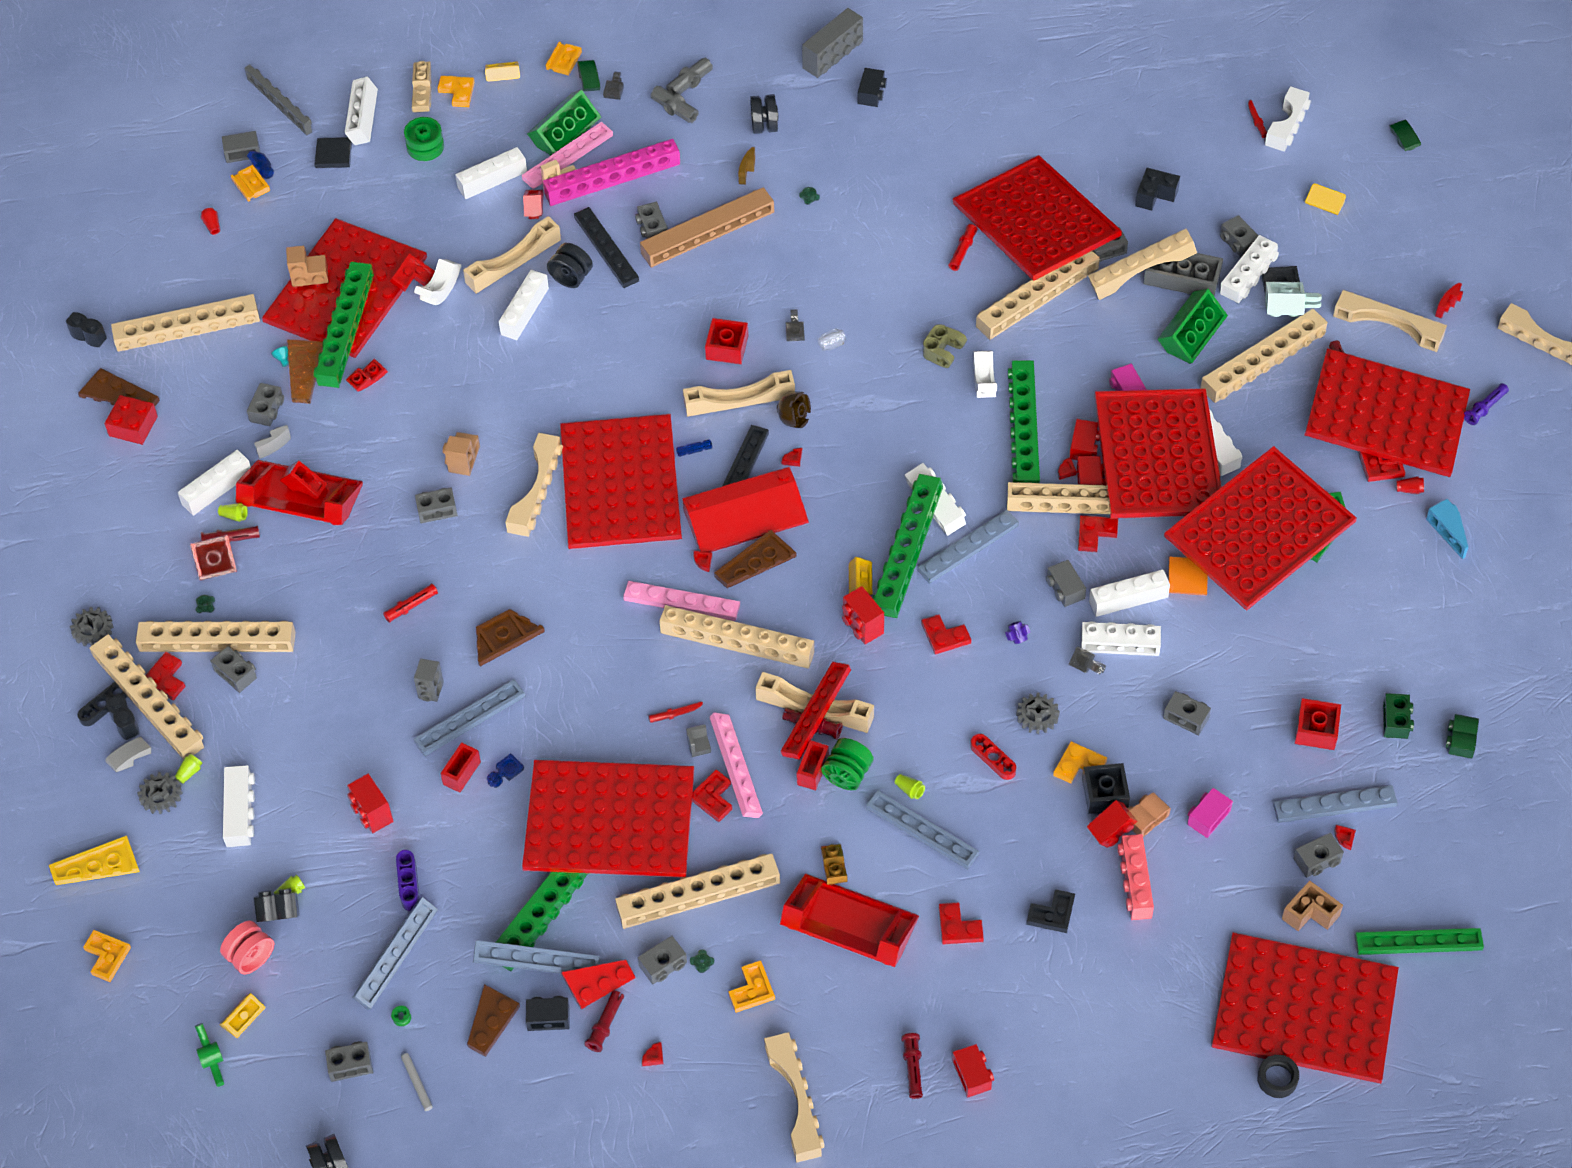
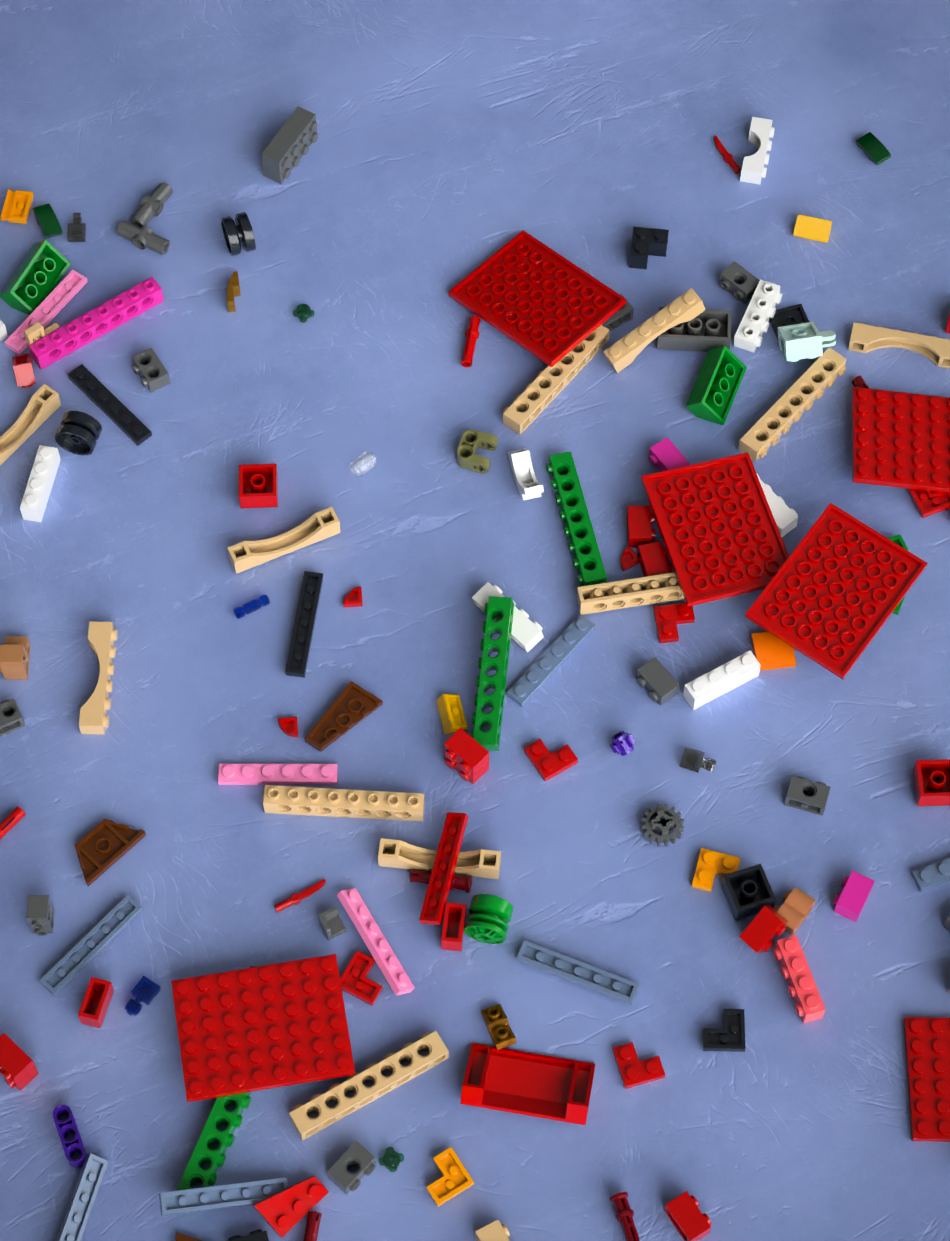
camera: 15 degrees left, 5 degrees up
red plate [560,414,682,549] -> none
medium nougat brick [640,187,774,268] -> none
slope [682,467,809,552] -> none
dark brown cylinder [777,391,811,429] -> none
clear smoke plate [786,309,805,341] -> none
black brick [858,68,887,107] -> none
lime cone [895,774,925,799] -> none
red beam [971,734,1017,780] -> none
white brick [1081,621,1161,656] -> none

